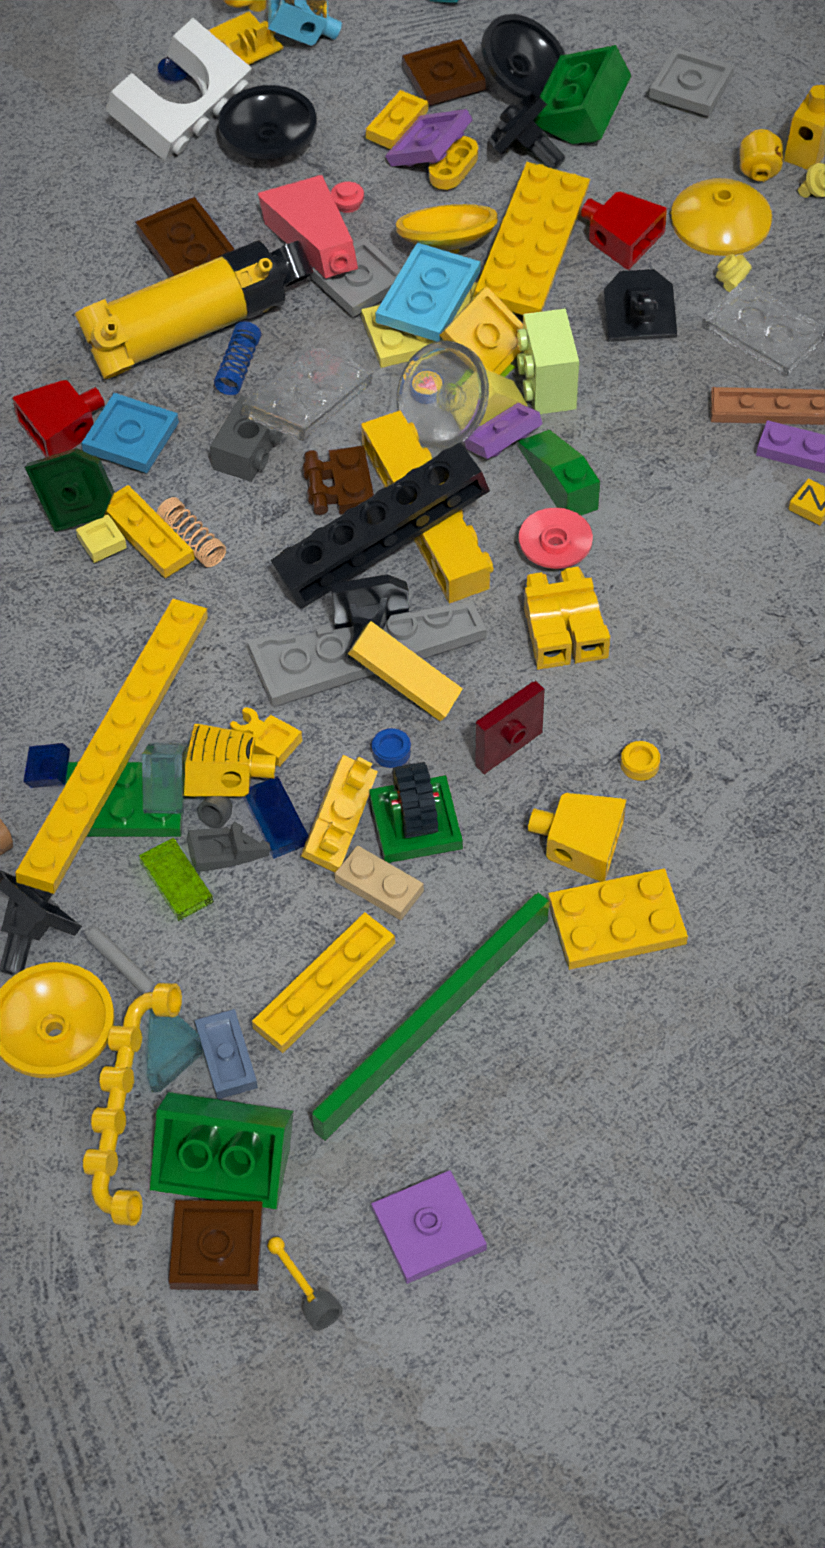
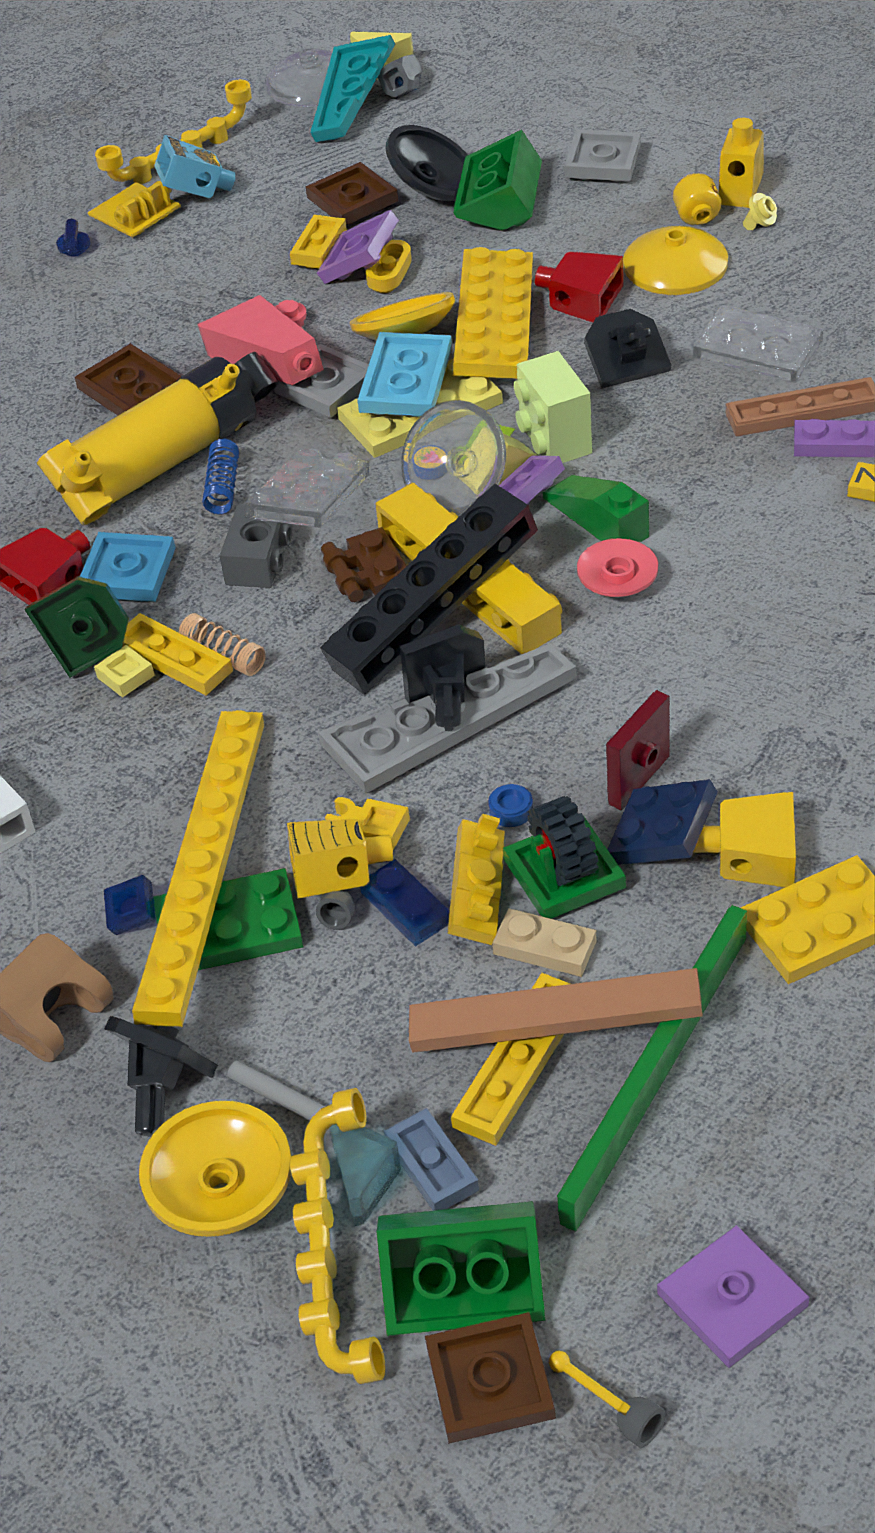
camera: 10 degrees left, 10 degrees down
white arch [105,18,252,161] -> none
clear neon green tile [139,837,214,921] -> none
clear light blue slope [142,743,189,814] -> none
dark grey slope [187,821,271,872] -> none
black dish [218,85,317,160] -> none
yellow tile [348,621,463,721] -> none
yellow plate [439,286,523,375] -> none
black piece [488,91,565,169] -> none
yellow hips [524,567,611,670] -> none
yellow tile [621,741,660,781] -> none
light yellow plate [716,254,752,293] -> none
none -> nougat tile [409,968,703,1053]
none -> dark blue plate [607,779,718,865]

